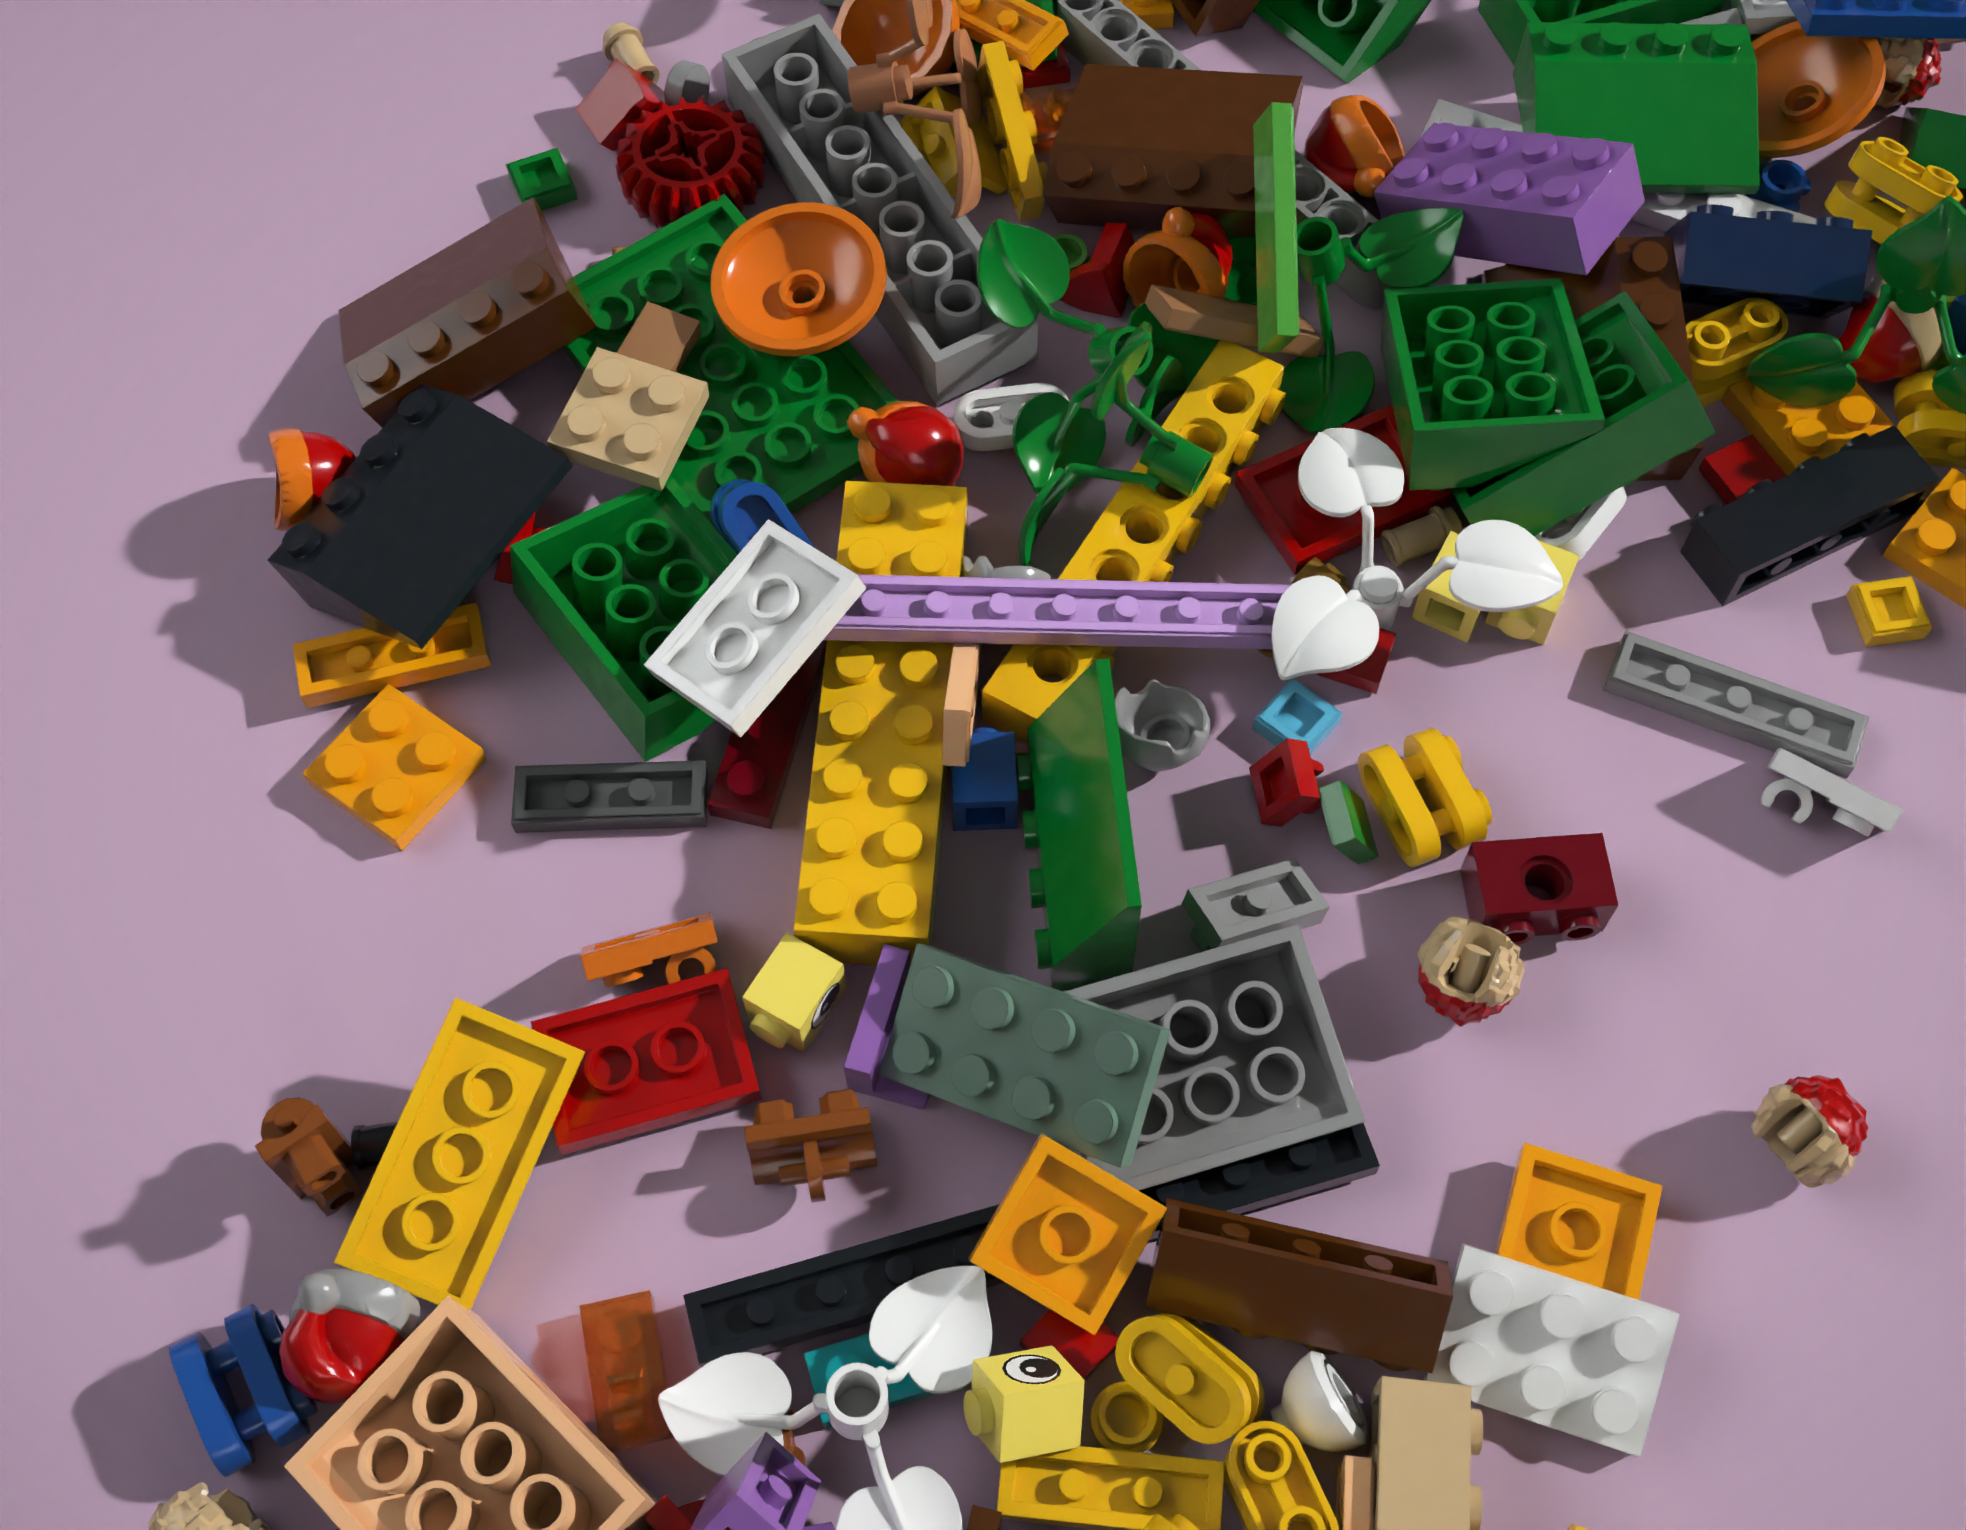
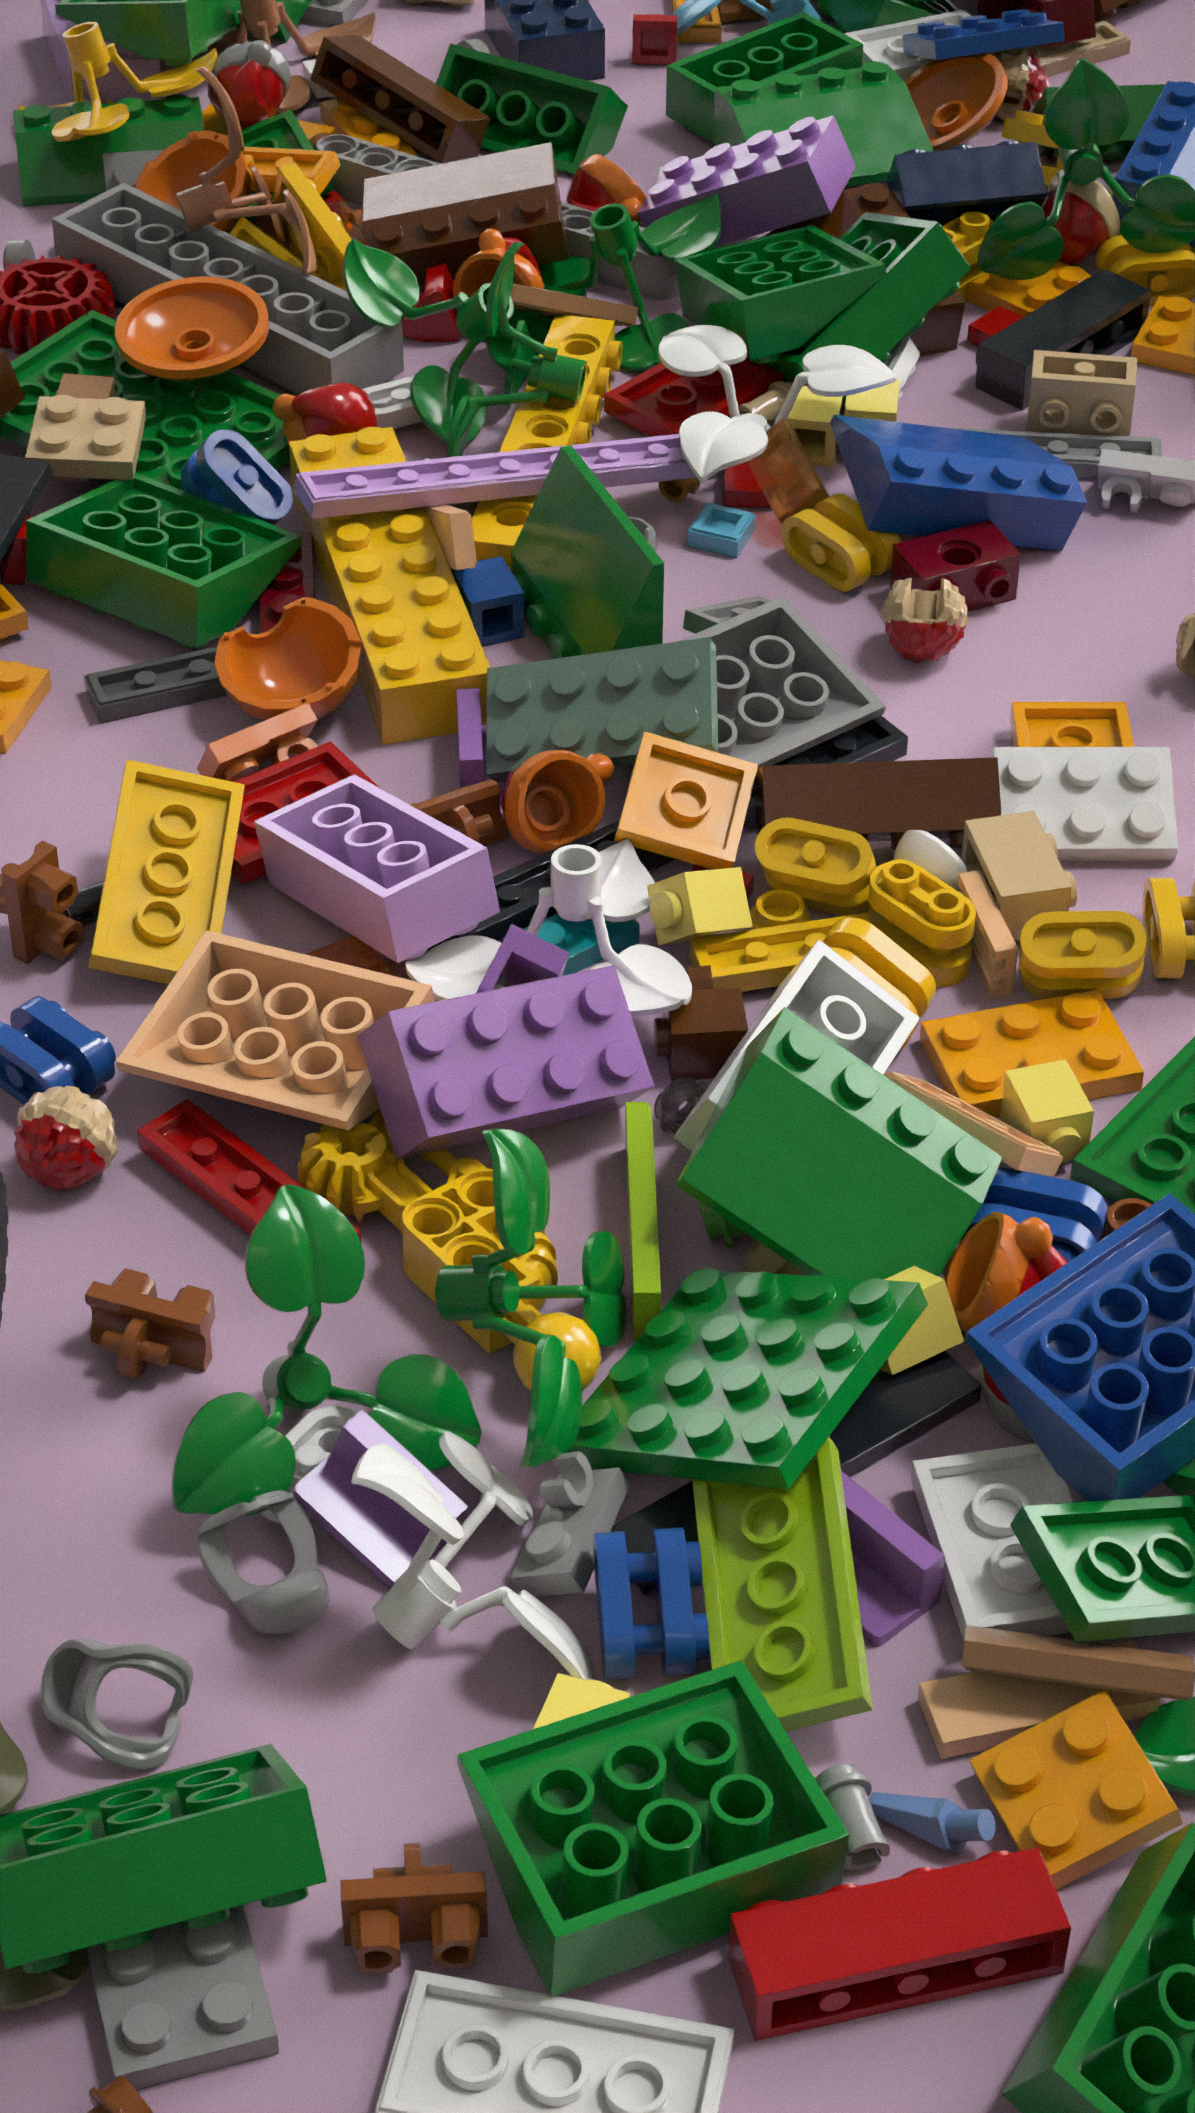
camera: 20 degrees left, 20 degrees down
red piece [279,1269,420,1404] -> none
white plate [644,519,866,737] -> none
light yellow brick [742,932,847,1053] -> none
red tile [1249,738,1324,827] -> none
bright green tile [1253,102,1299,353] -> none
green tile [1319,780,1379,864] -> none
yellow tile [1846,576,1932,647] -> none
none -> orange cylinder [214,597,361,722]
none -> lavender brick [254,774,500,963]
none -> orange piece [501,750,615,853]
none -> clear orange plate [747,418,829,524]
none -> blue slope [830,415,1087,551]
none -> tan brick [1026,350,1137,437]

